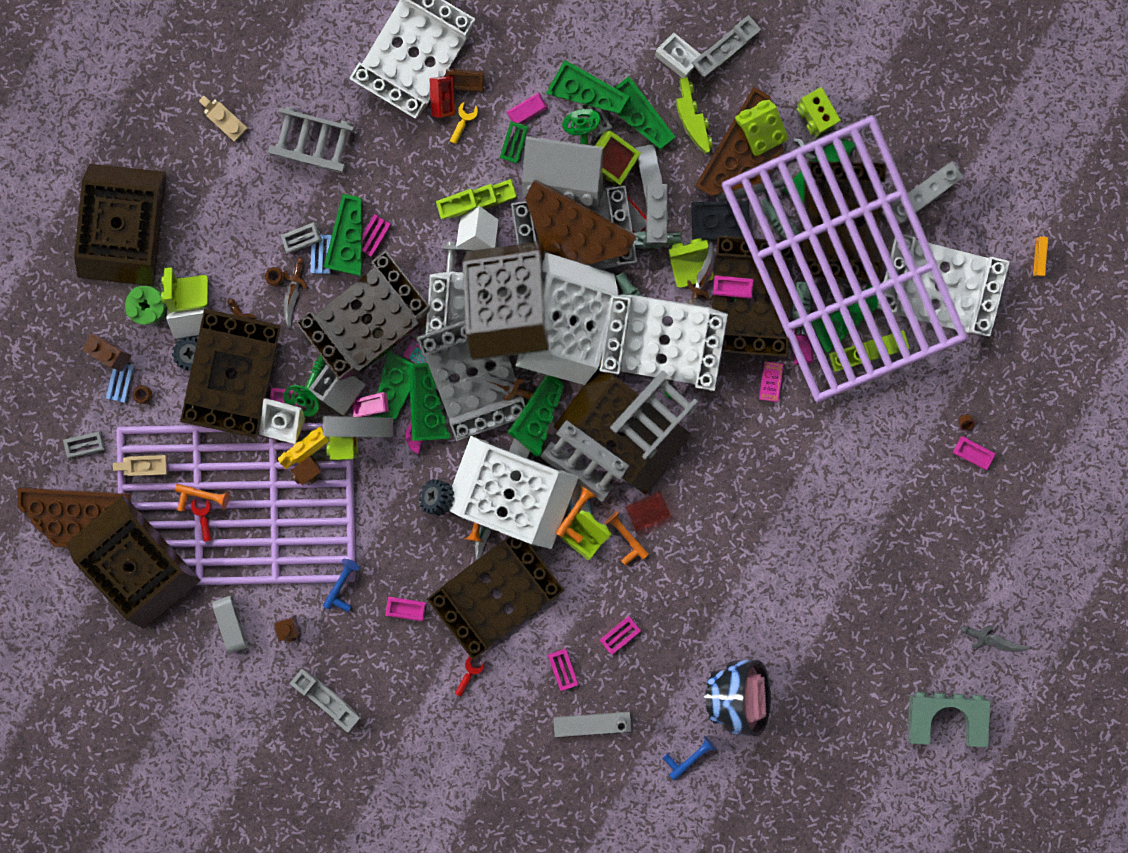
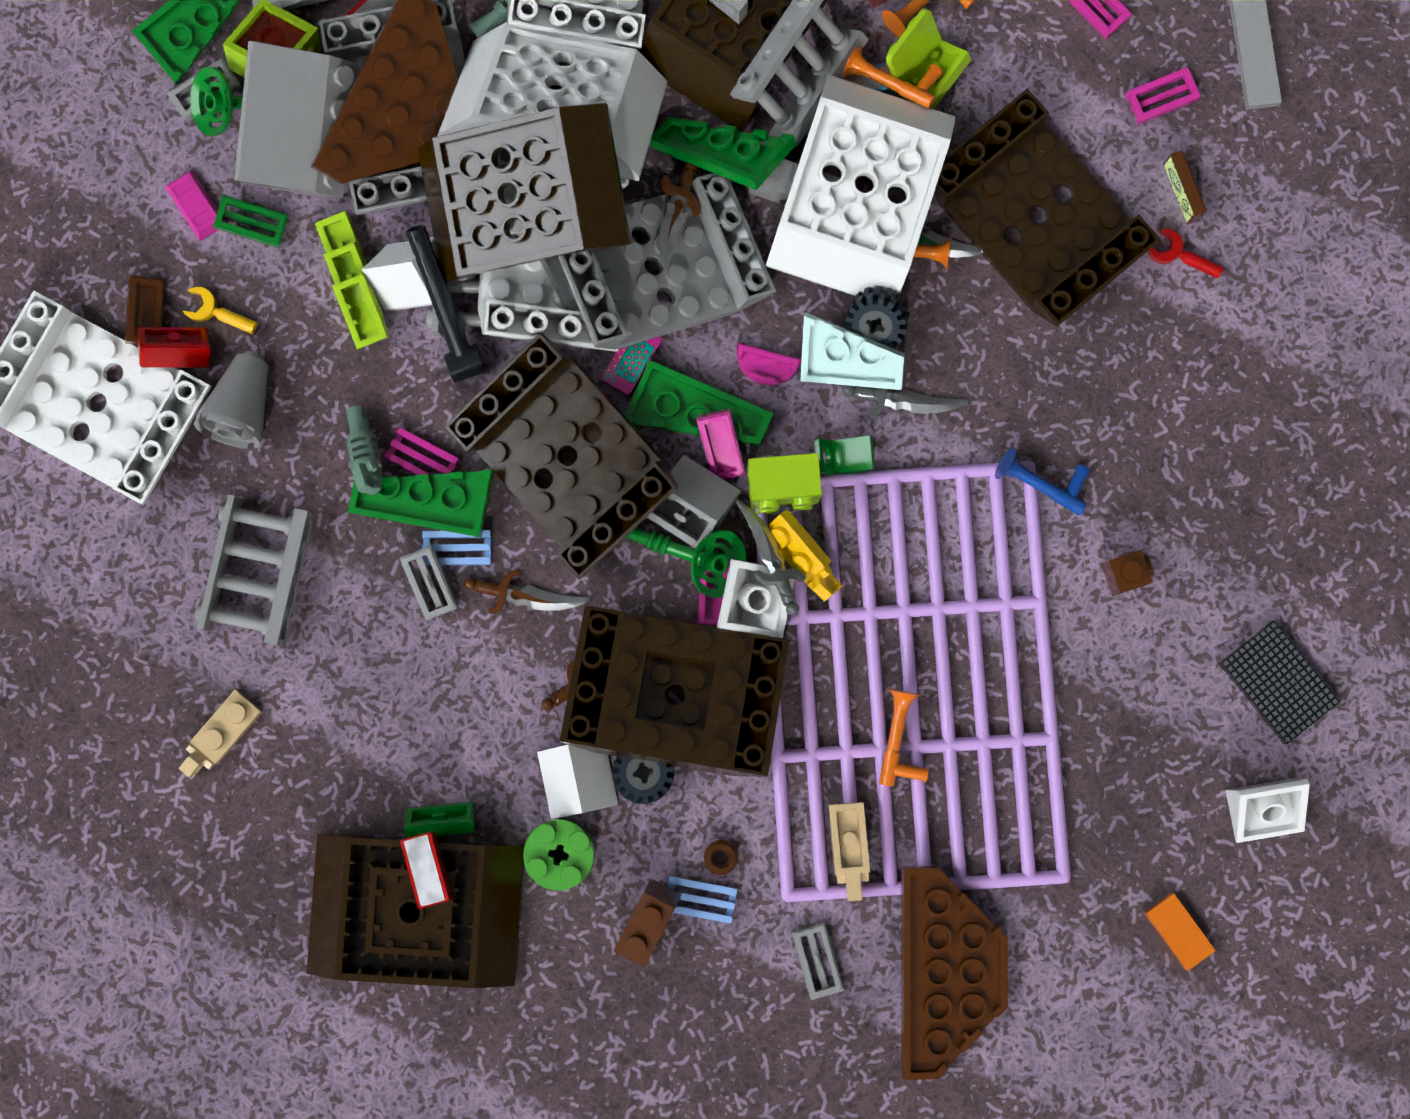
camera: 90 degrees left, 5 degrees down
dark brown slope [66,494,201,629] -> none
lime bracket [161,267,208,313] -> none
red piece [191,499,212,542] -> none
light grey beam [212,596,248,654] -> none
reddish brown plate [265,267,284,286] -> none
light grey slope [290,668,361,732] -> none
reddish brown brick [291,456,323,486] -> none
light grey slope [323,416,393,437] -> none
dark pink tile [385,597,426,621] -> none
green wing [409,363,451,441] -> none
green wing [546,60,630,115] -> none
none -> light grey cone [193,351,269,449]
none -> sand green hinge [346,405,382,495]
none -> flat silver slope [400,830,453,909]
none -> green tile [403,802,476,839]
none -> black piece [405,225,486,383]
none -> piece [736,500,806,616]
none -> light aqua wing [800,313,905,390]
none -> green bracket [814,435,875,474]
none -> piece [842,385,969,419]
none -> orange tile [1144,892,1216,971]
none -> reddish brown tile [1164,150,1207,225]
none -> black tile [1218,621,1340,744]
none -> white slope [1226,778,1310,843]

